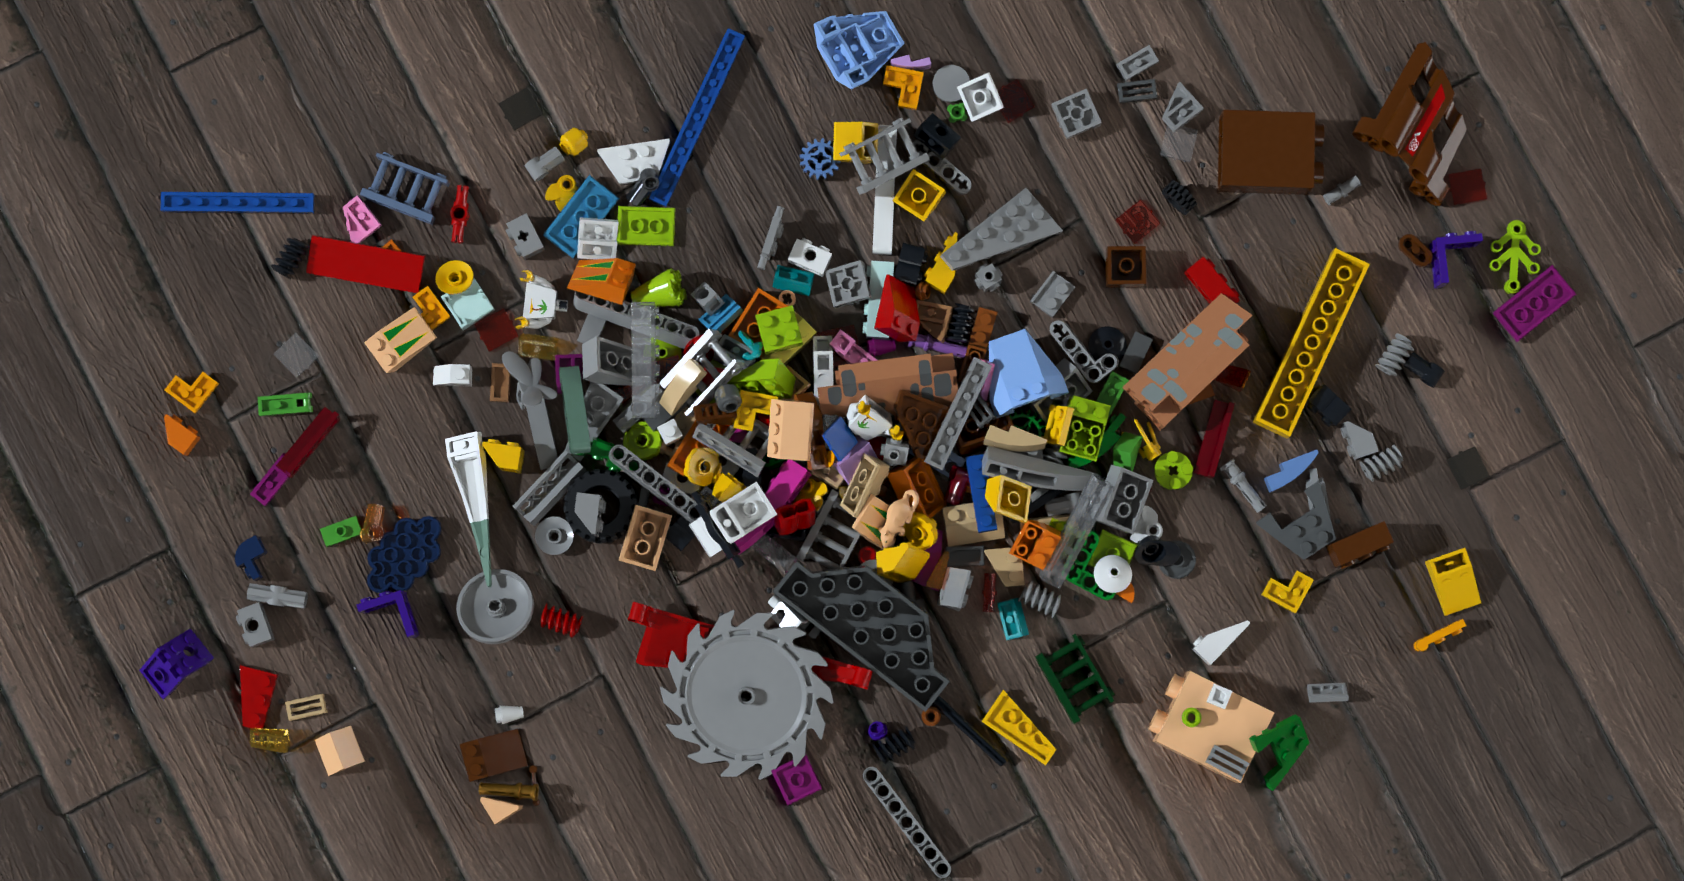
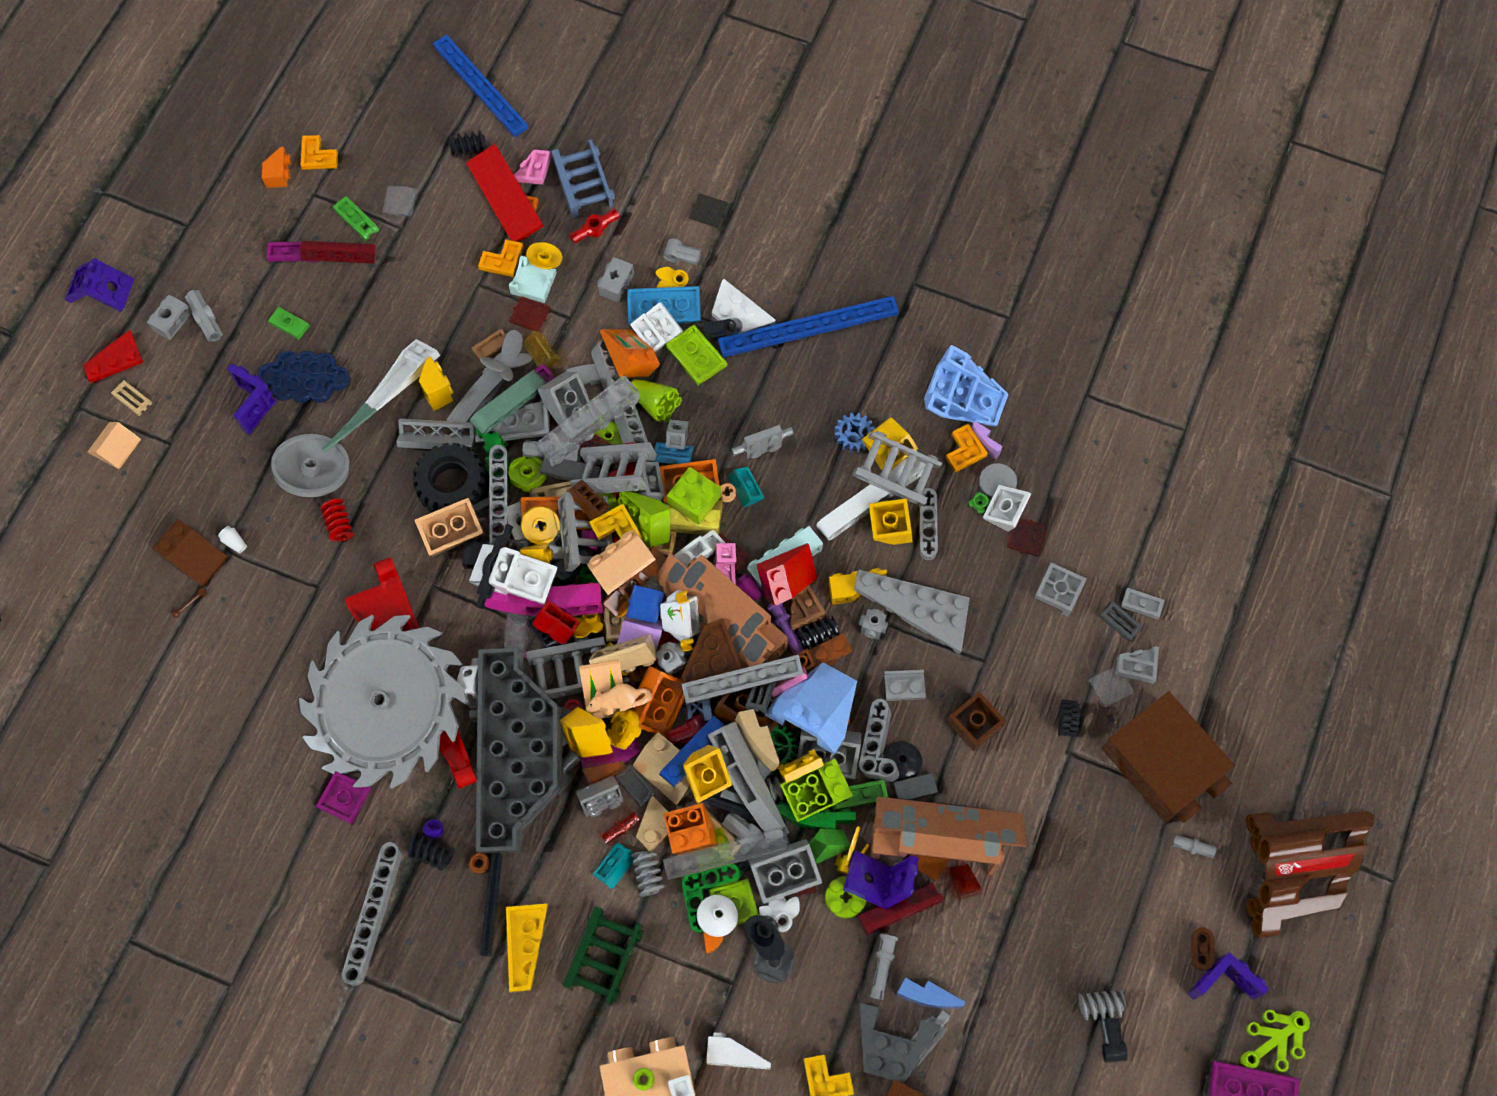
camera: 50 degrees right, 15 degrees down
dark blue brick [235,535,268,581] -> none
clear yellow slope [250,728,290,753] -> none
clear orange piece [360,504,385,543] -> none
light nougat slope [364,307,437,373] -> none
white slope [433,364,472,386] -> none
pearl gold pin [479,782,539,801] -> none
light nougat slope [480,796,523,824] -> none
white torso [515,270,568,329] -> none
light grey dish [535,517,574,555] -> none
yellow head [559,127,588,156] -> none
light grey slope [574,492,606,537] -> none
white brick [657,419,684,446] -> none
tan slope [659,358,707,416] -> none
dark grey head [714,384,742,413] -> none
teal piece [738,330,763,360] -> none
white brick [788,238,832,277] -> none
light grey piece [825,260,872,308] -> none
black brick [894,243,928,287] -> none
black brick [913,113,961,160] -> none
dark orange plate [915,282,931,301] -> none
clear red piece [1115,199,1160,244] -> none
red brick [1184,256,1240,304] -> none
yellow brick [1252,248,1370,439] -> none
black brick [1307,383,1351,427] -> none
light grey slope [1340,421,1379,460] -> none
light grey piece [1359,445,1403,482] -> none
clear red piece [1448,169,1487,205] -> none
none -> dark purple bracket [843,851,919,909]

